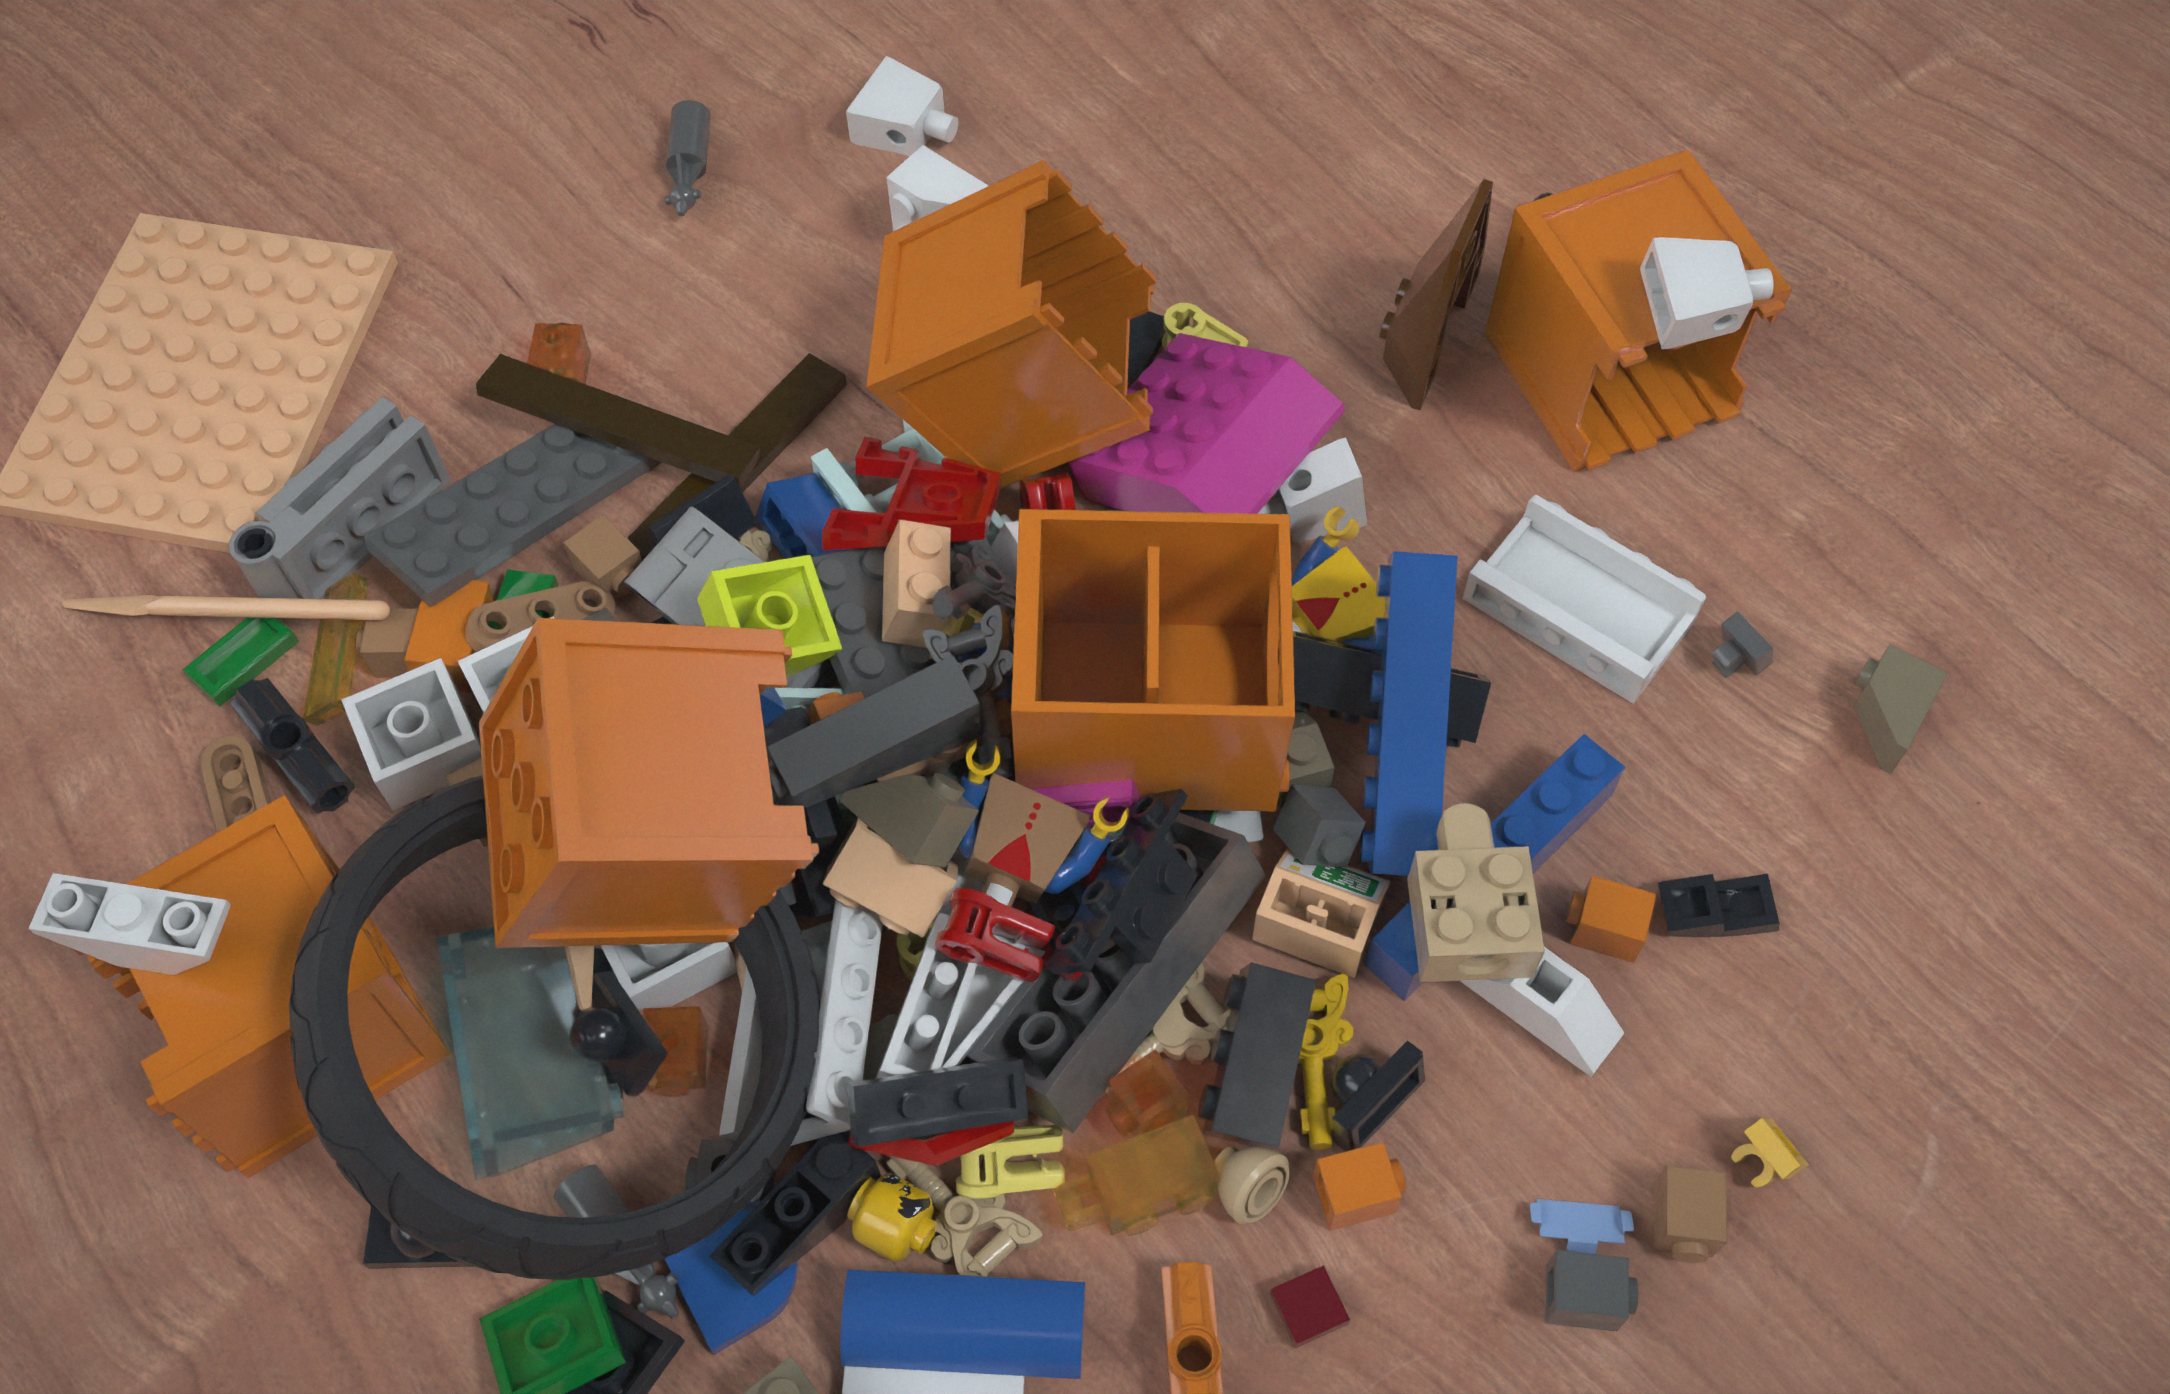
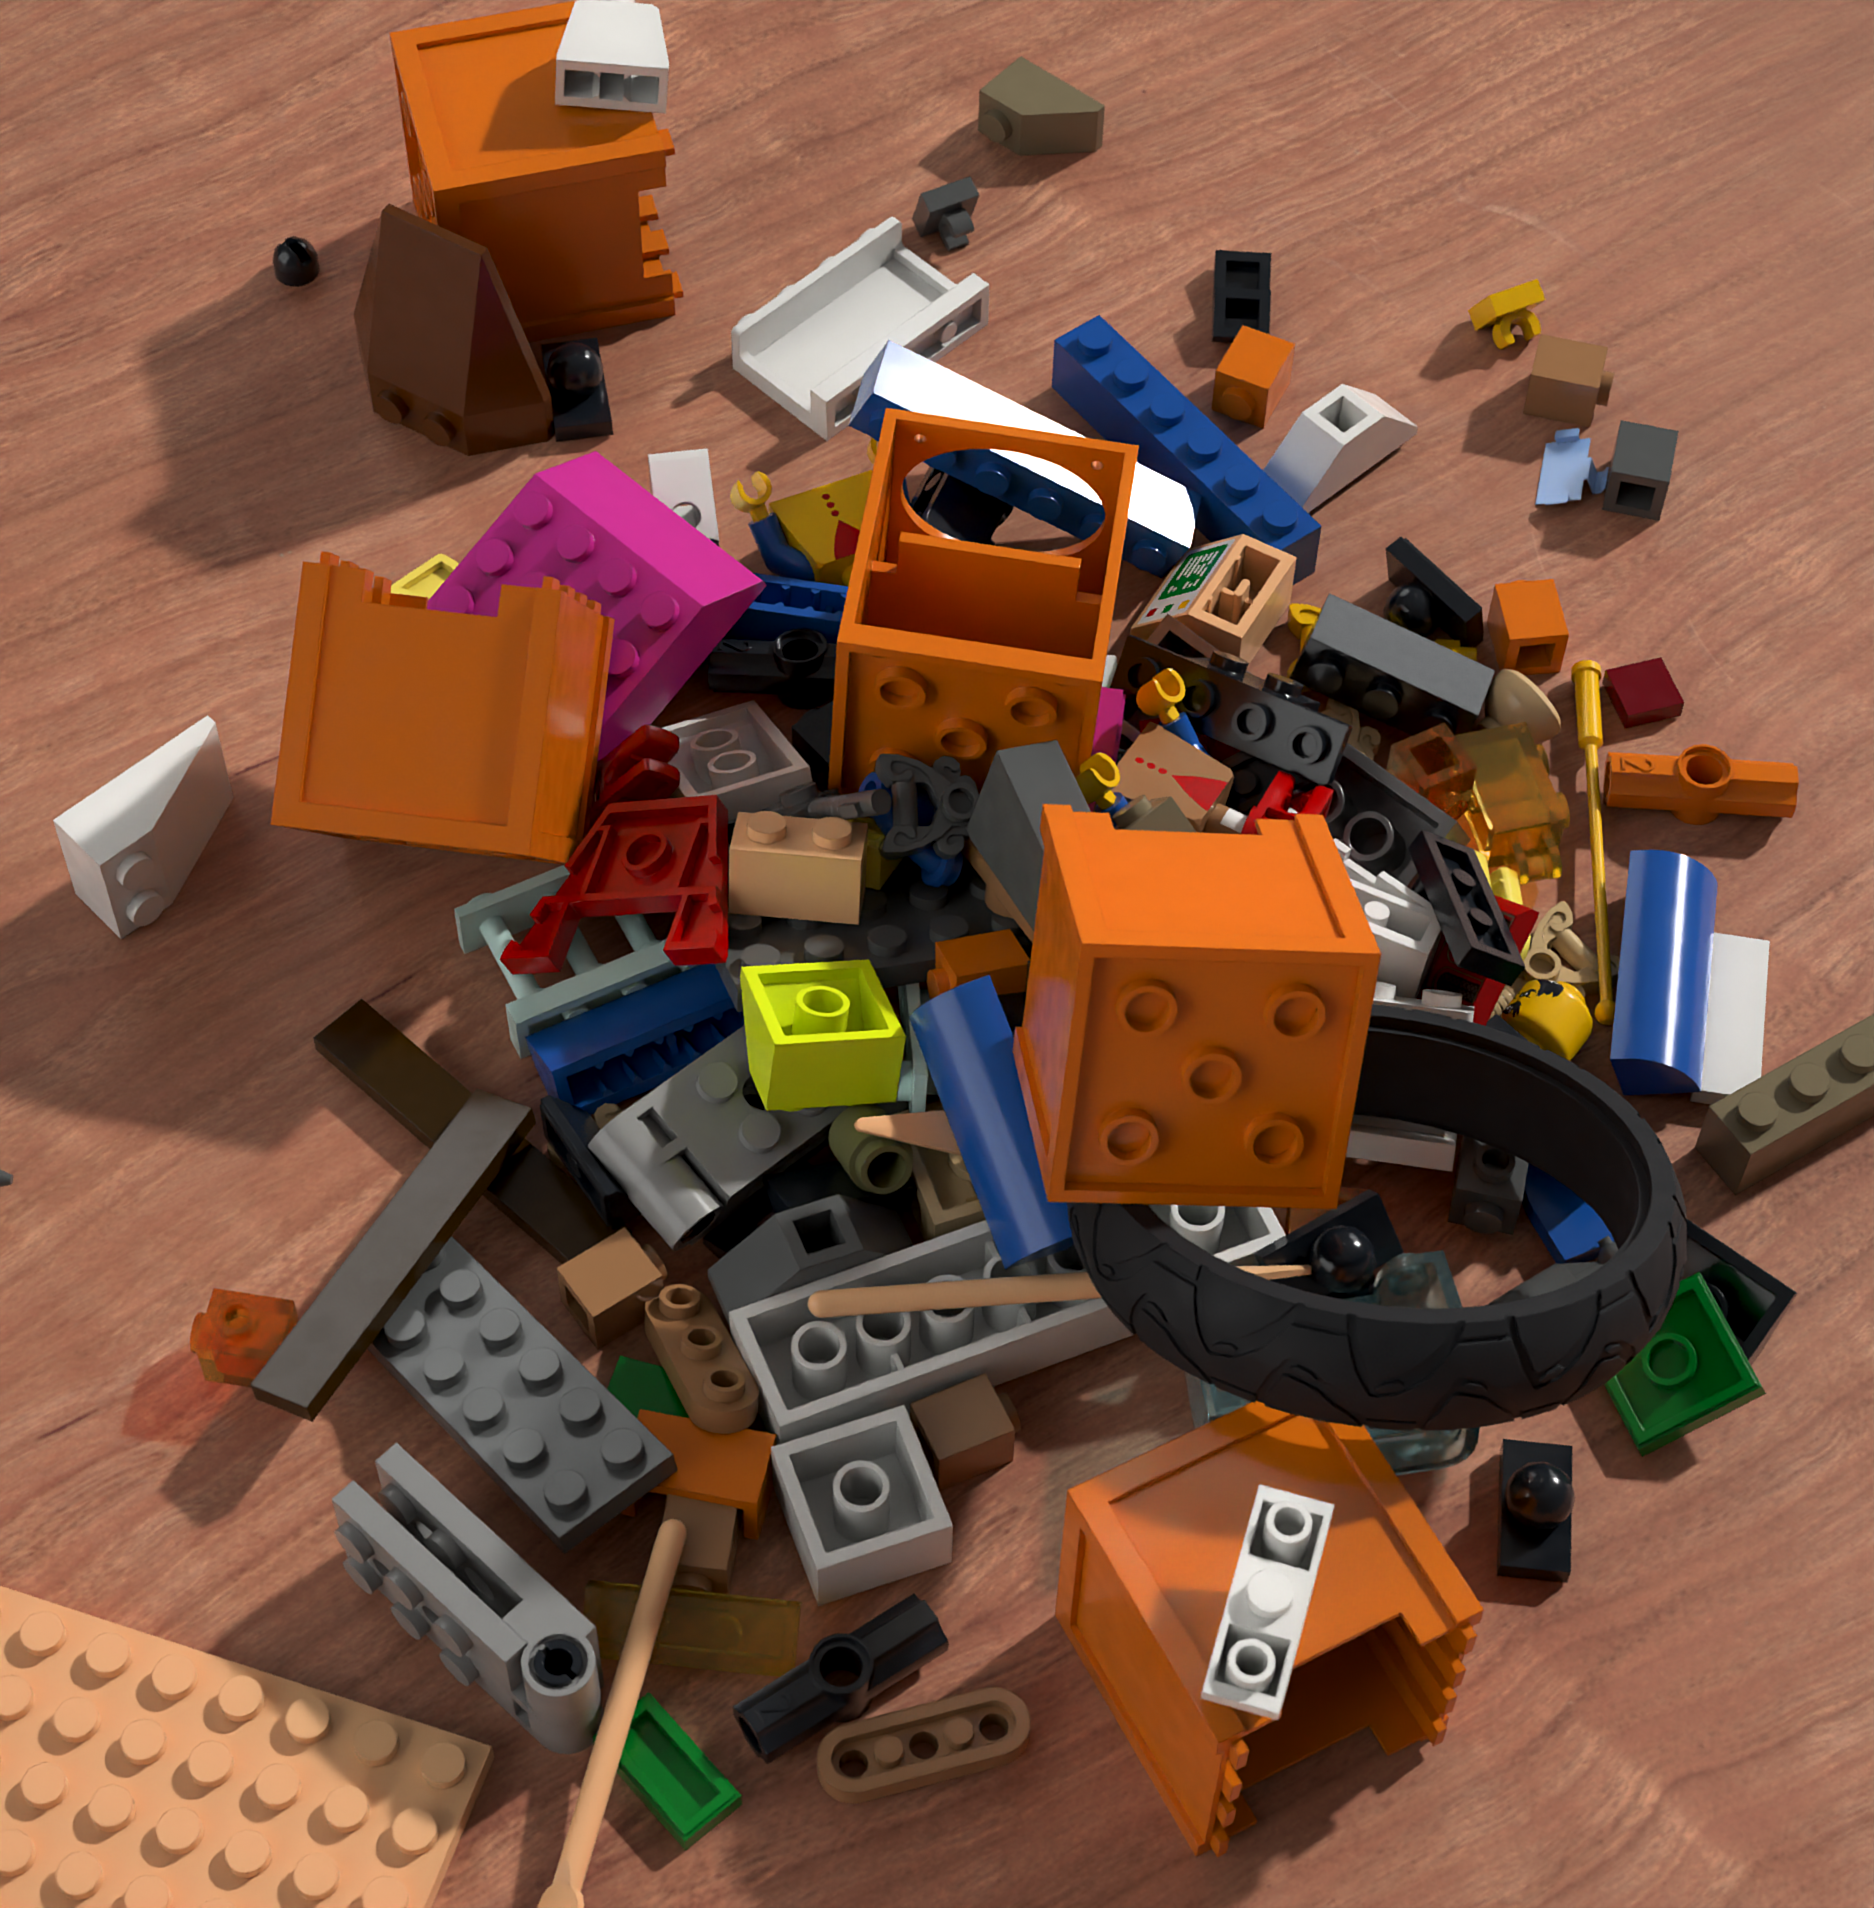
camera: 85 degrees left, 5 degrees down
dark grey brick [1273,784,1366,867] -> none
tan brick [1407,803,1545,982] -> none
none -> black tile [541,338,613,442]
none -> yellow piece [1571,660,1616,1025]

